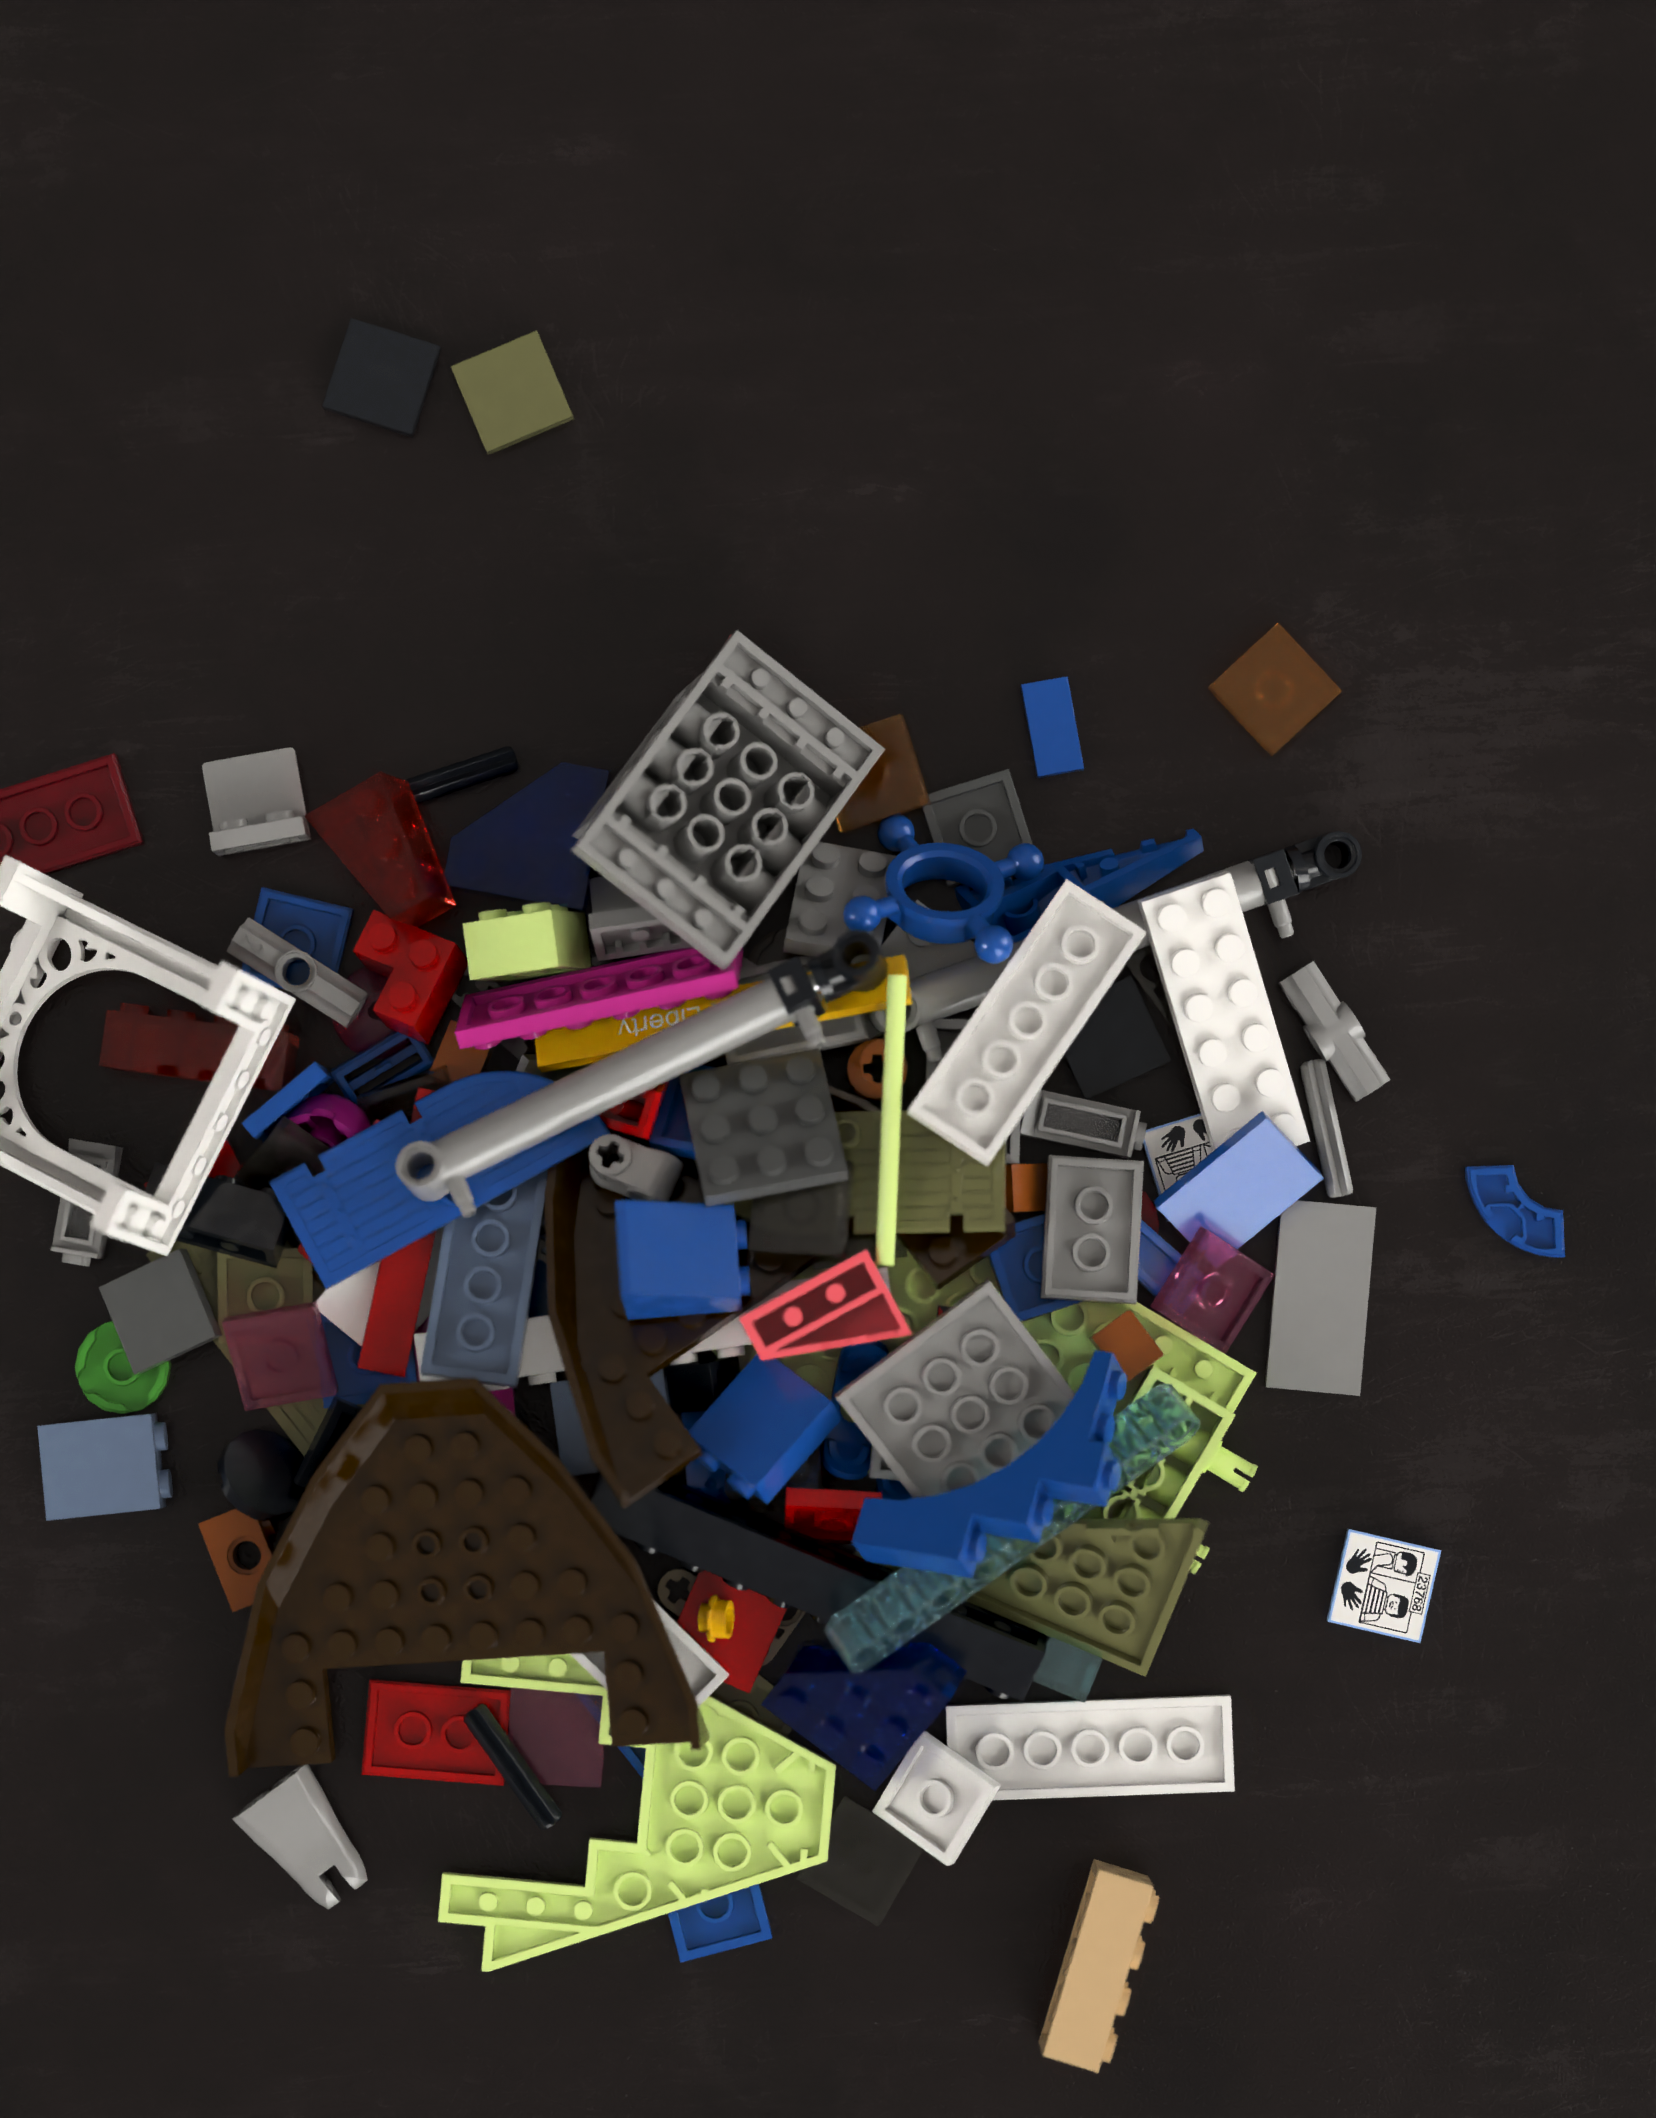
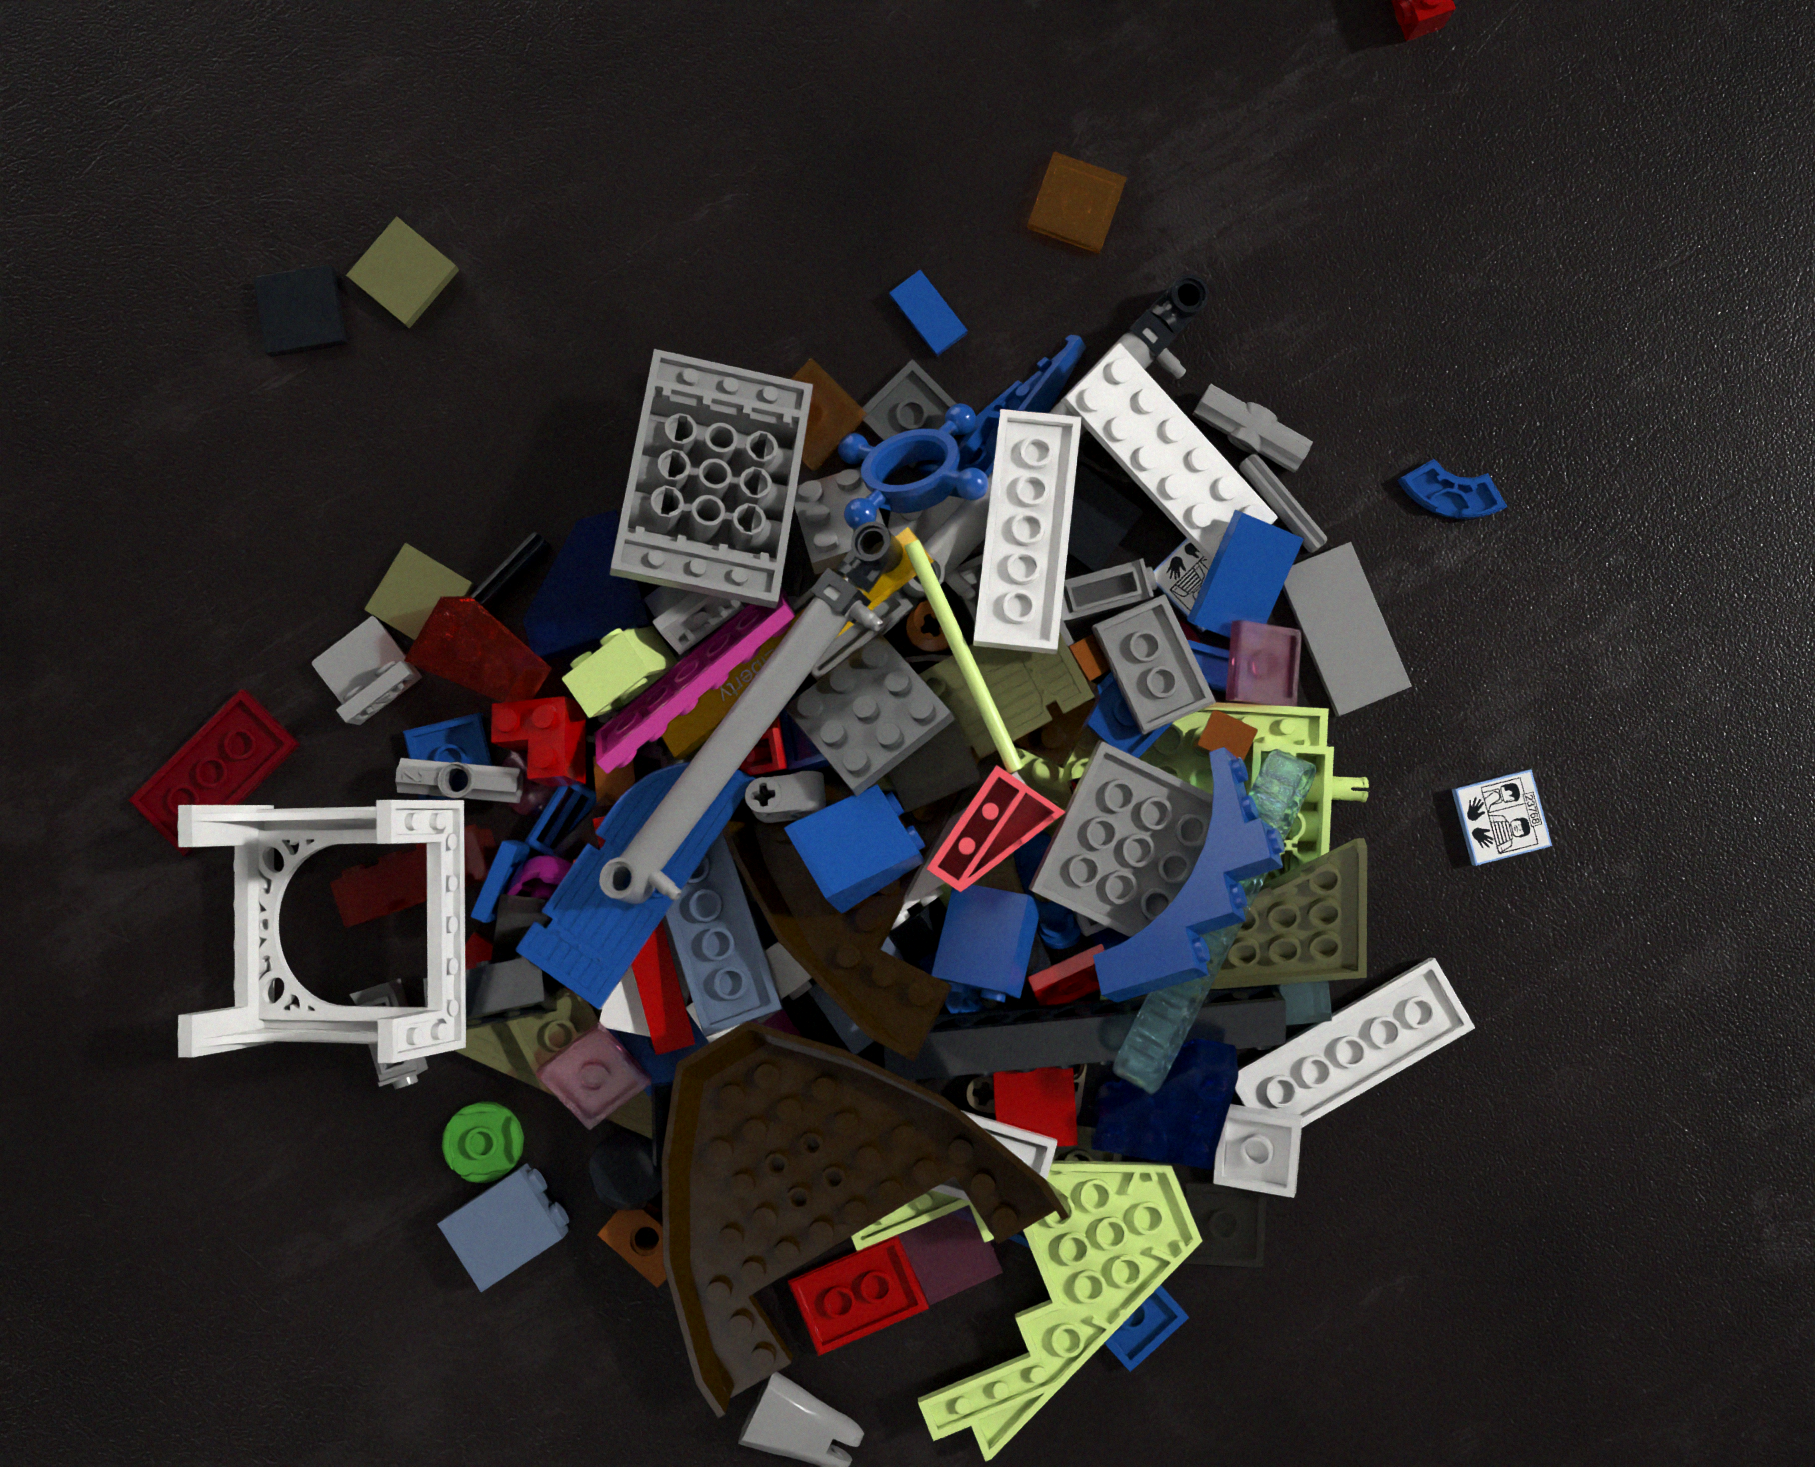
camera: 30 degrees left, 0 degrees up
dark grey tile [99,1249,223,1374] -> none
black axle [463,1704,562,1830] -> none
yellow plate [698,1595,735,1643] -> none
tan brick [1039,1859,1159,2073] -> none
none -> olive tile [364,543,476,651]

